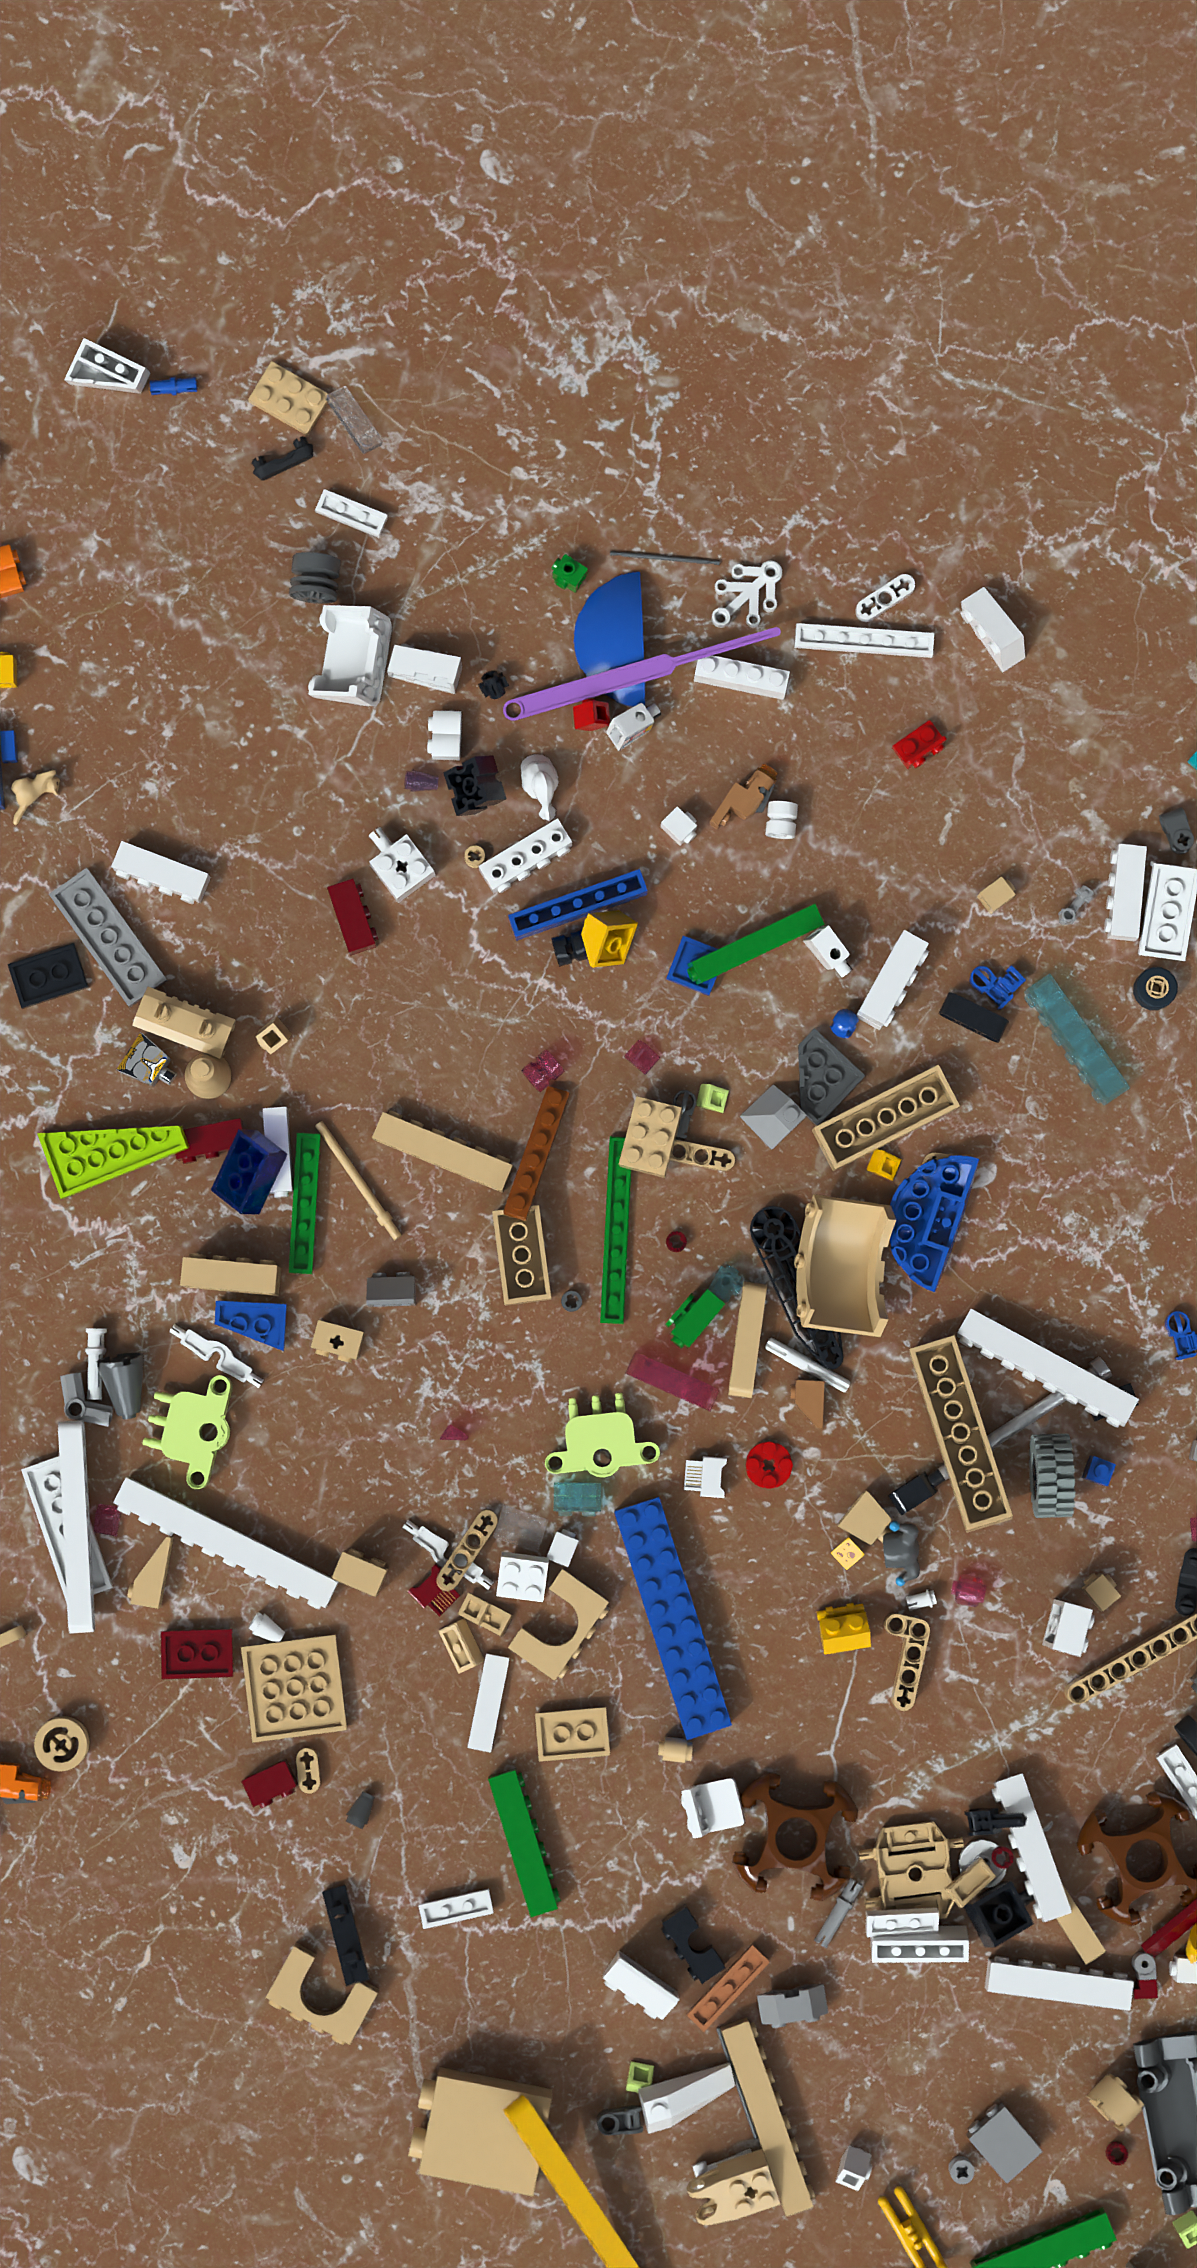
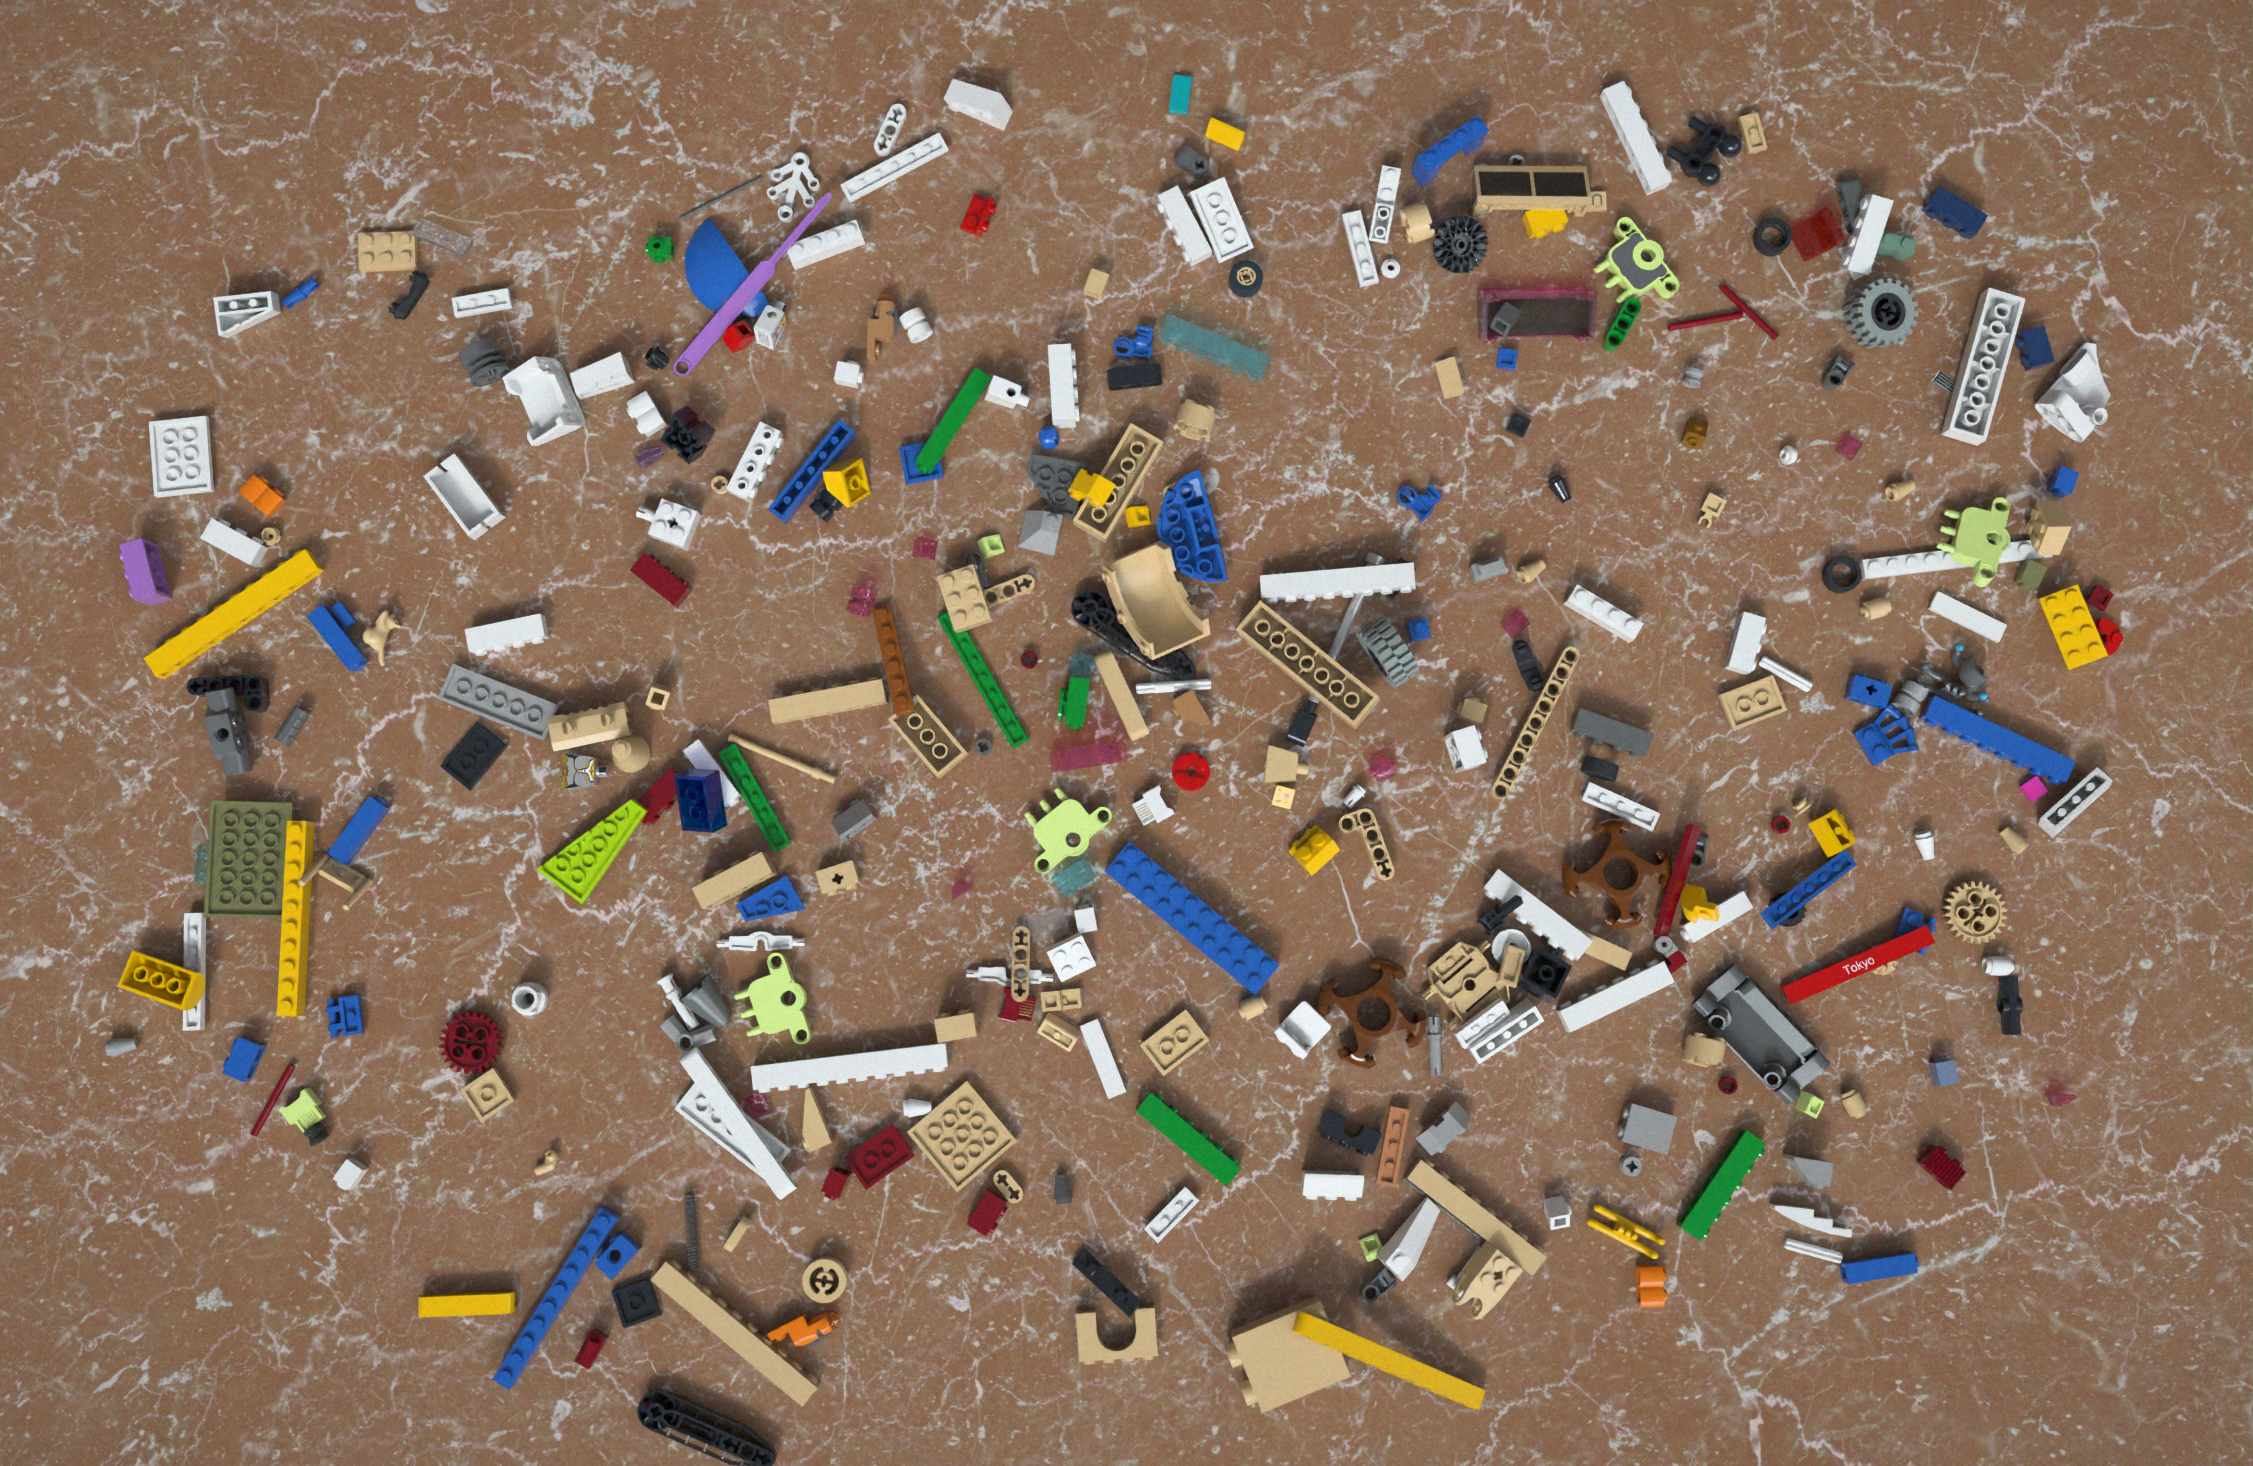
camera: 30 degrees left, 0 degrees up
tan arch [508,1568,610,1681] -> none
white piece [521,754,559,821] -> none
dark grey piece [883,1521,920,1586] -> none
dark red bush [991,1846,1014,1869] -> none
light grey bar [1058,885,1094,925] -> none
none -> white piece [423,454,506,540]
none -> dark red brick [821,1165,853,1200]
none -> yellow brick [1068,469,1116,508]
none -> tan brick [1173,399,1216,440]

